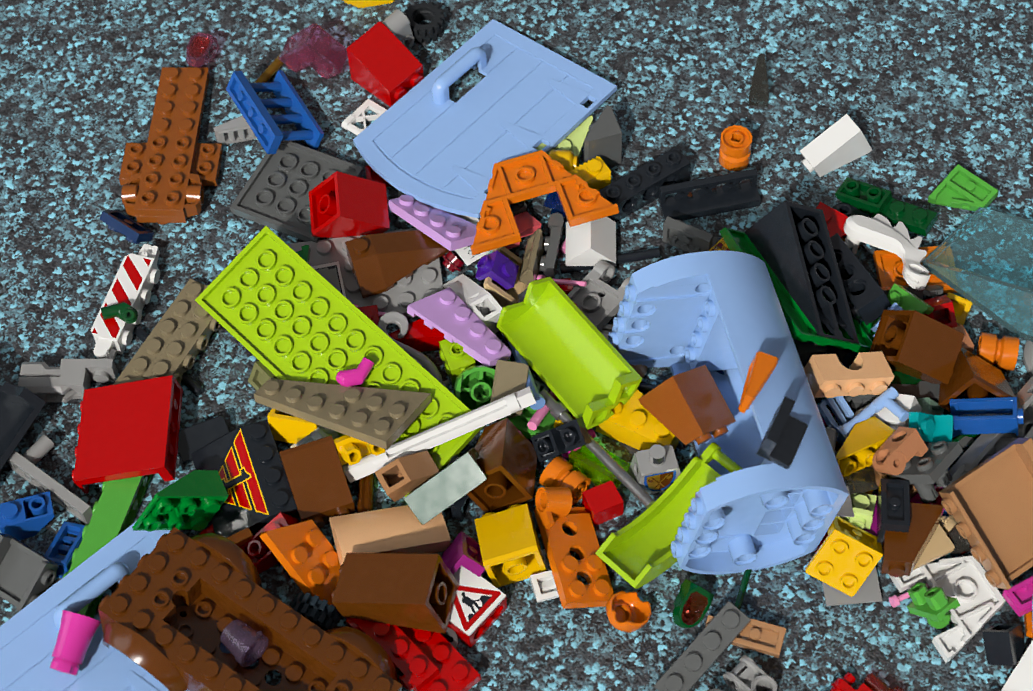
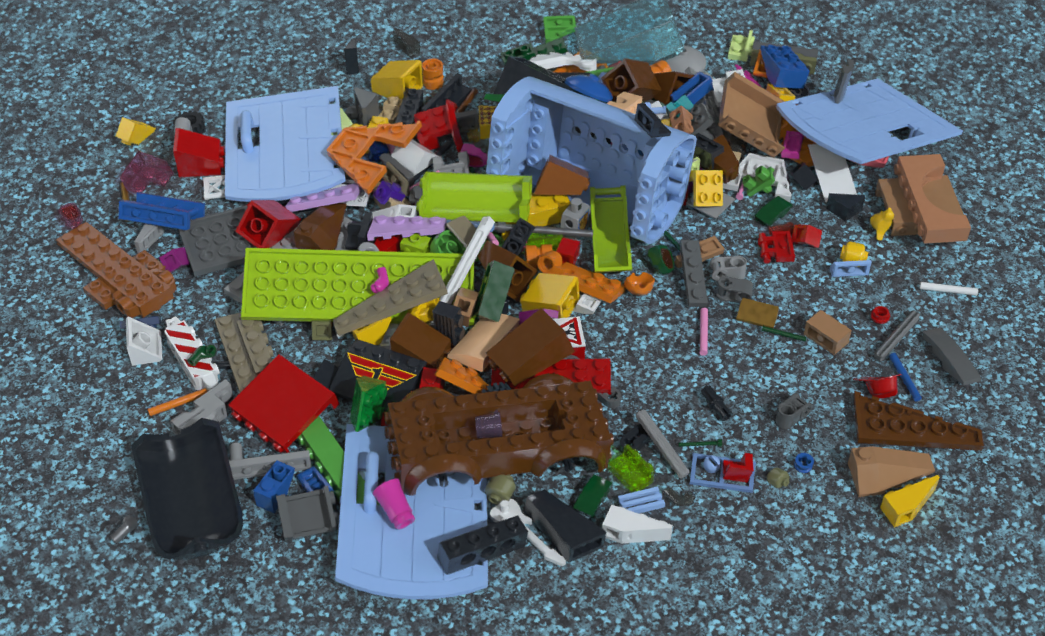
camera: 50 degrees left, 10 degrees down
dark red plate [442,251,465,272] -> none
orange slope [738,351,779,413] -> none
white slope [800,114,872,177] -> none
none -> white slope [126,317,162,366]
none -> orange bar [147,388,207,416]
none -> magenta panel [159,247,190,273]
none -> black slope [344,38,359,75]
none -> black panel [345,212,373,250]
none -> yellow slope [371,60,423,99]
none -> tan slope [379,97,403,124]
none -> red piece [414,99,464,153]
none -> black brick [432,301,465,346]
none -> reddish brown piece [456,88,478,113]
none -> blue dish [564,74,613,102]
none -> dark green slope [755,196,793,228]

